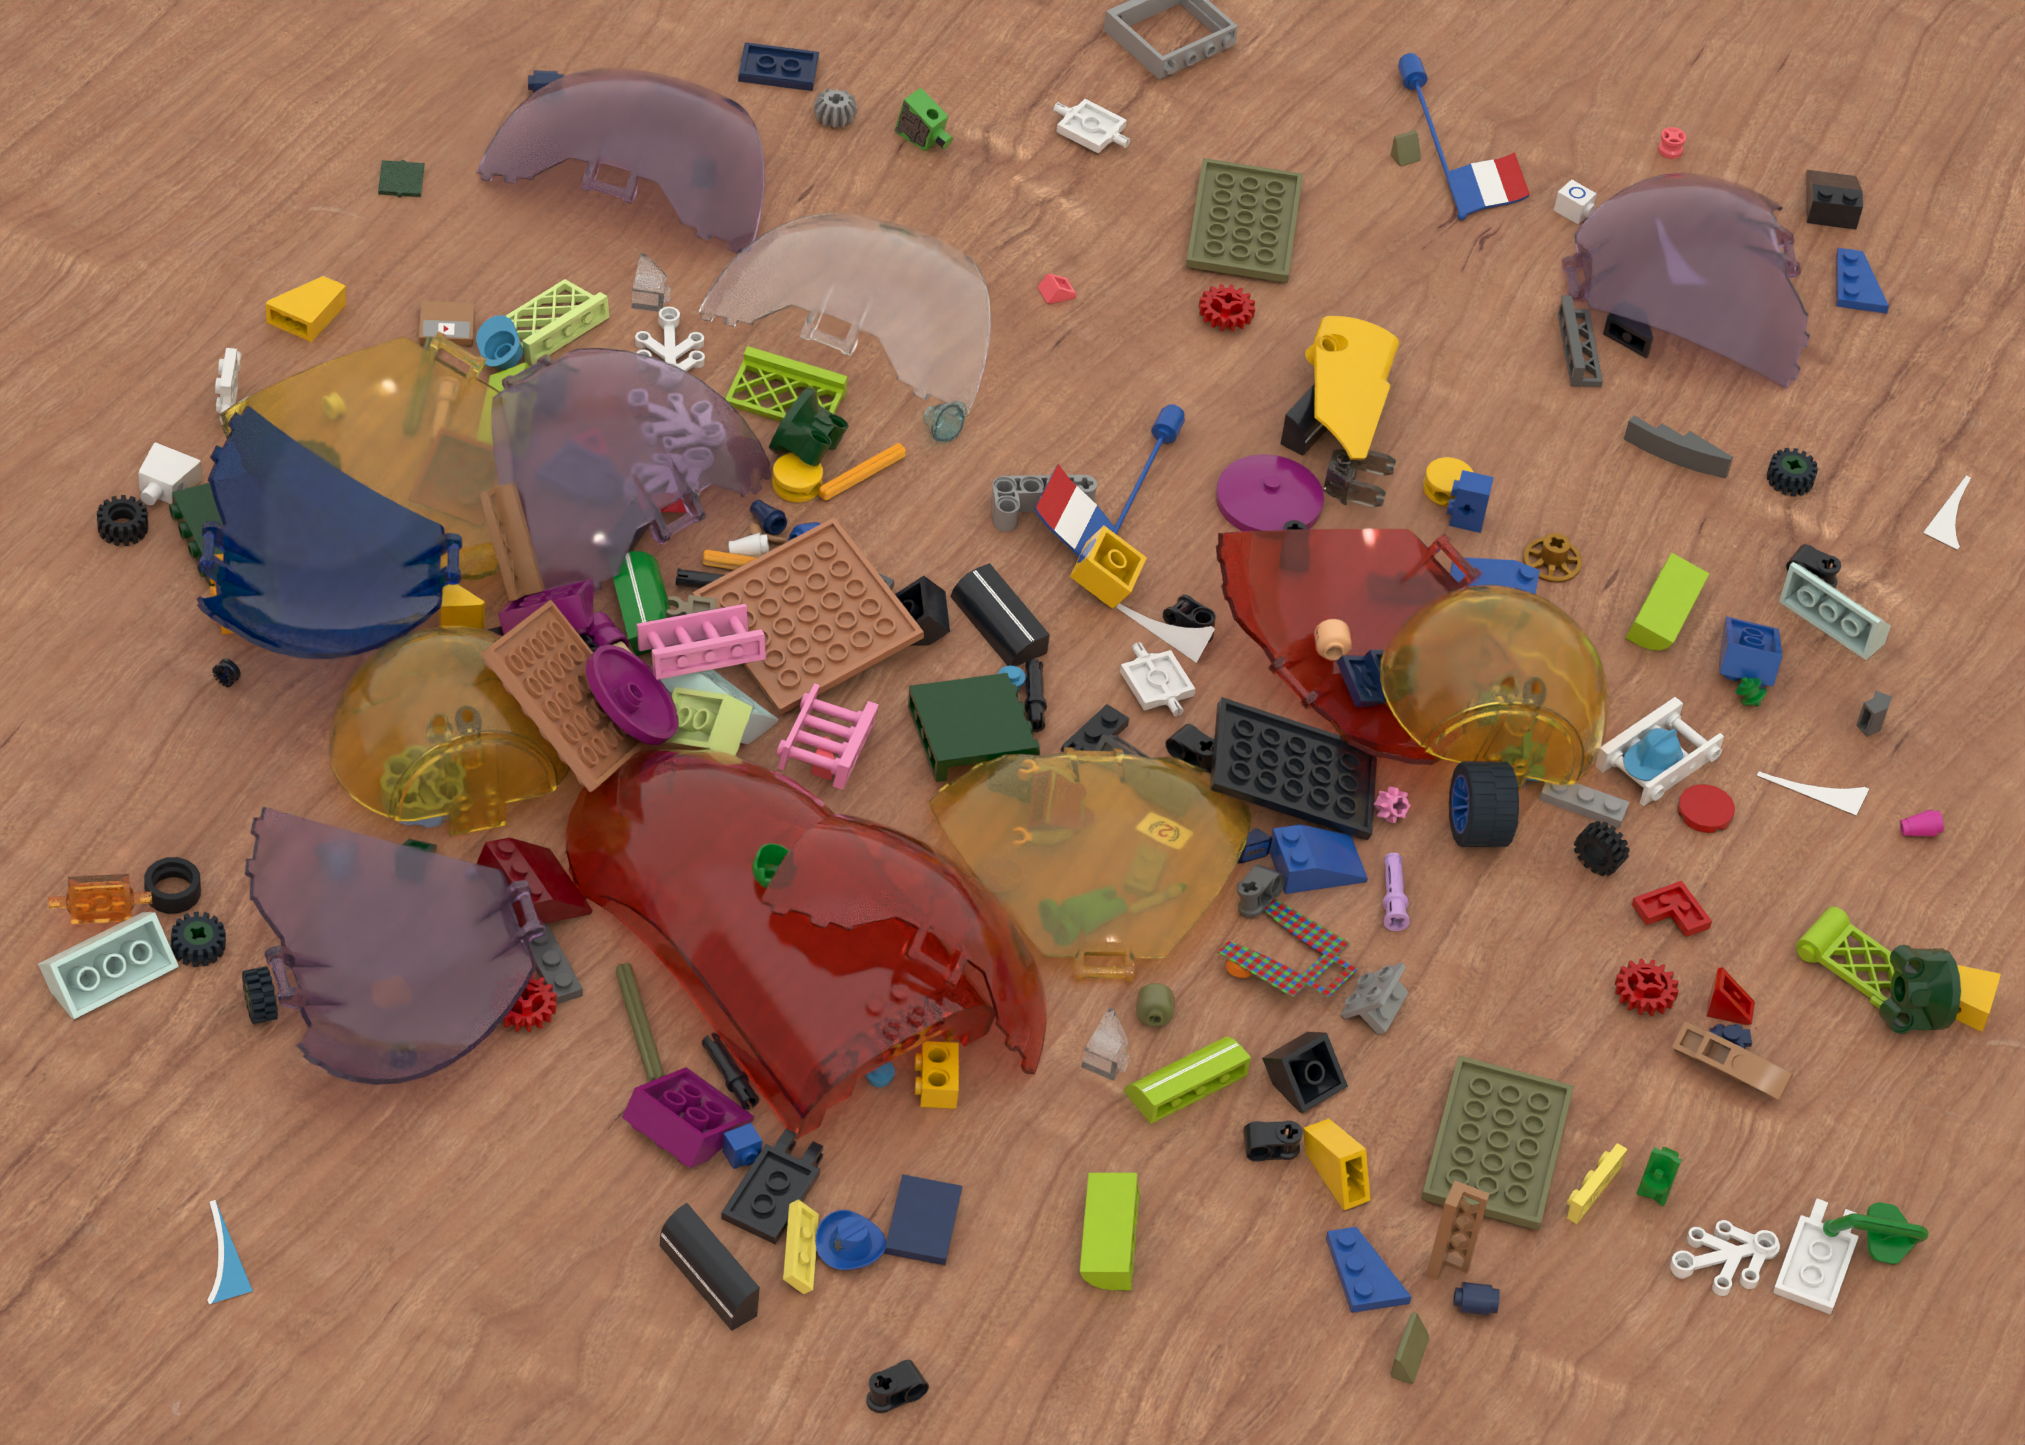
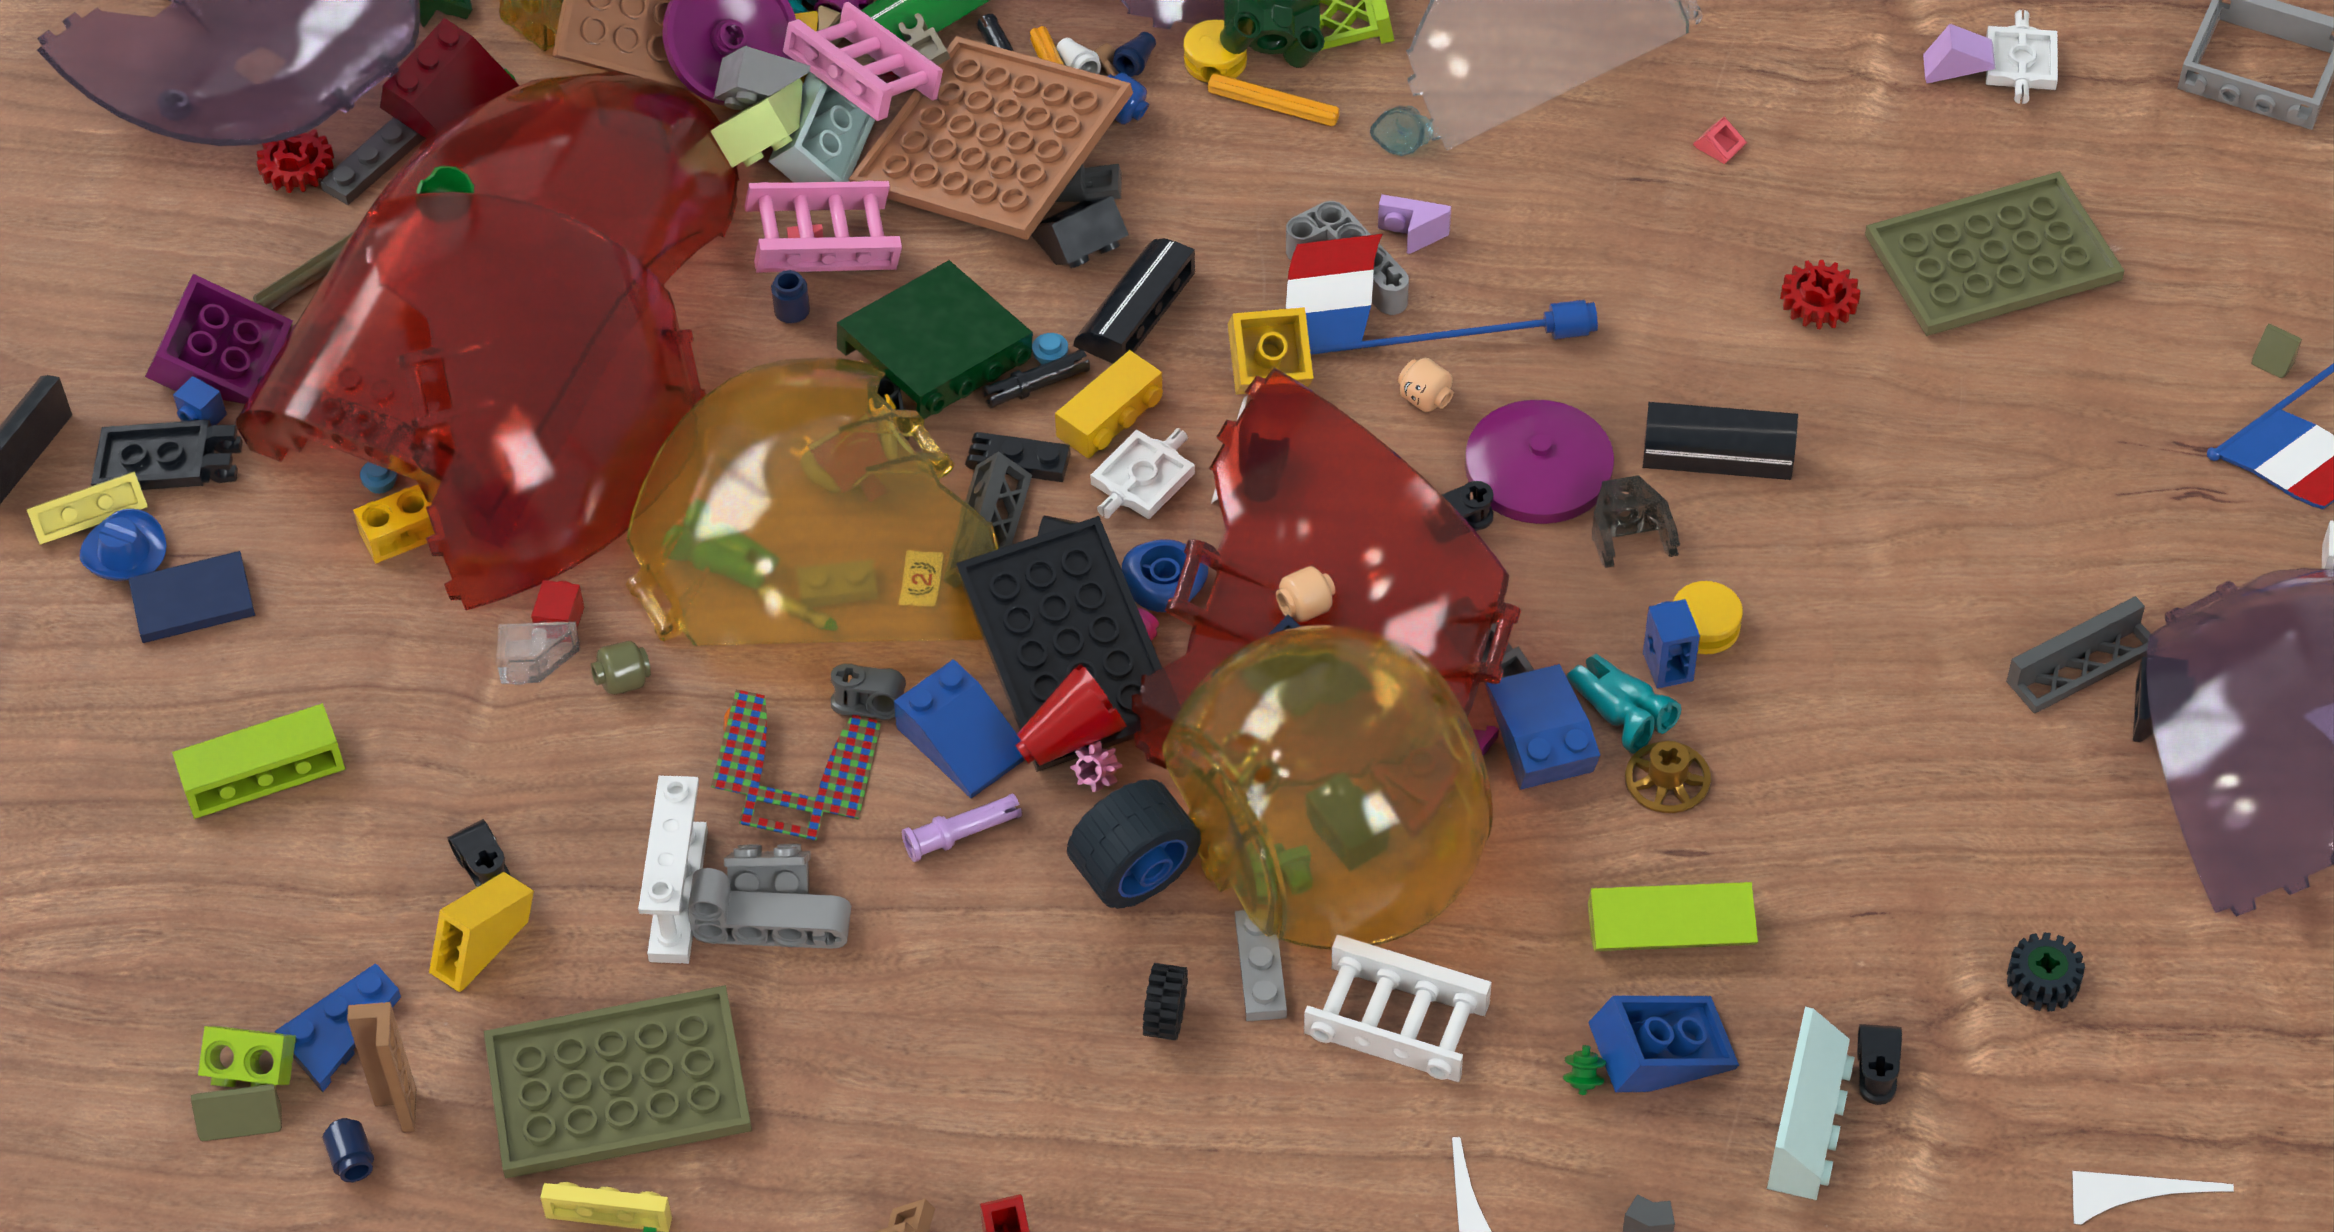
camera: 70 degrees right, 5 degrees up
lime brick [1123,1036,1251,1124] -> none
slope [1235,827,1273,864] -> none
black slope [1262,1032,1348,1113] -> none
yellow panel [1305,316,1399,460] -> none
red gear [1614,958,1679,1016] -> none
dark azure piece [1623,728,1683,781] -> none
dark grey slope [1624,415,1733,478] -> none
red plate [1632,881,1712,937] -> none
red tile [1678,784,1735,833] -> none
none -> lime brick [198,1026,296,1089]
none -> red brick [531,580,584,643]
none -> white fence [638,775,708,964]
none -> light grey beam [688,868,852,949]
none -> light grey slope [714,46,810,110]
none -> dark blue brick [771,270,810,323]
none -> red cone [1015,664,1127,766]
none -> yellow brick [1055,350,1163,459]
none -> blue hat [1121,539,1209,612]
none -> lavender slope [1378,194,1451,254]
none -> light nougat head [1398,358,1454,412]
none -> teal piece [1566,653,1682,754]
none -> lavender slope [1923,24,1995,84]

